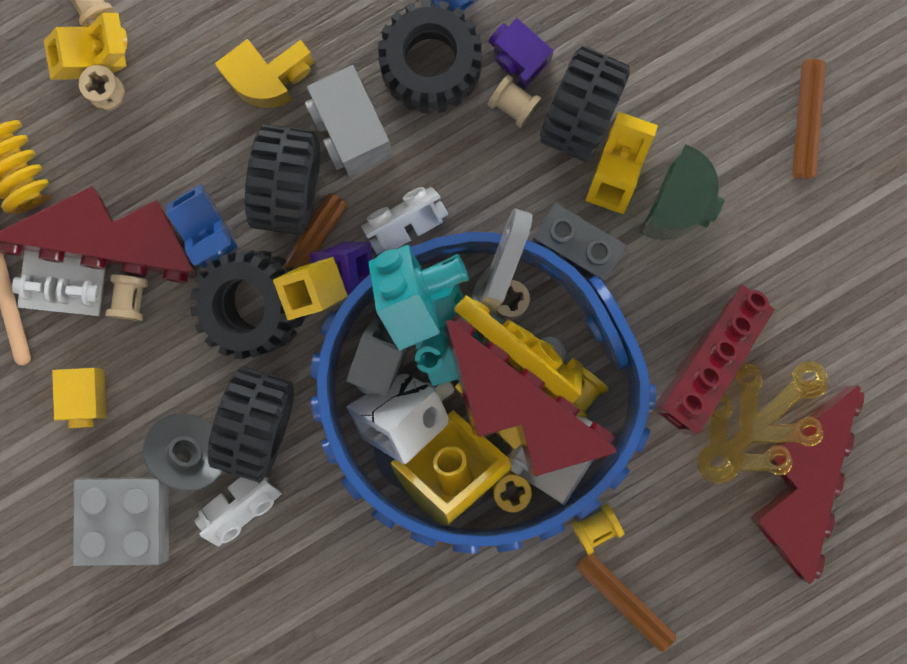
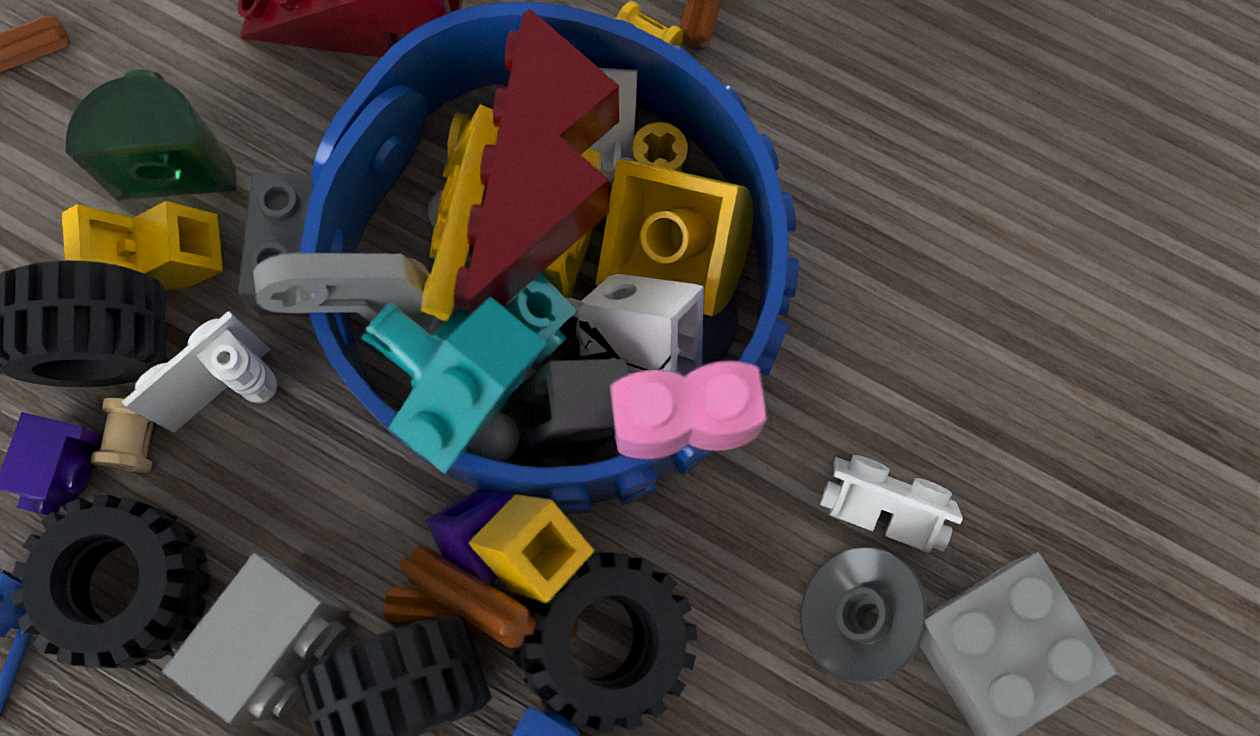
camera: 120 degrees left, 10 degrees down
black tyre [207,366,294,483] -> none
white hinge [361,186,448,255] -> none
none -> white hinge [122,311,278,433]
none -> dark orange axle [401,546,535,648]
none -> bright pink brick [611,361,766,459]

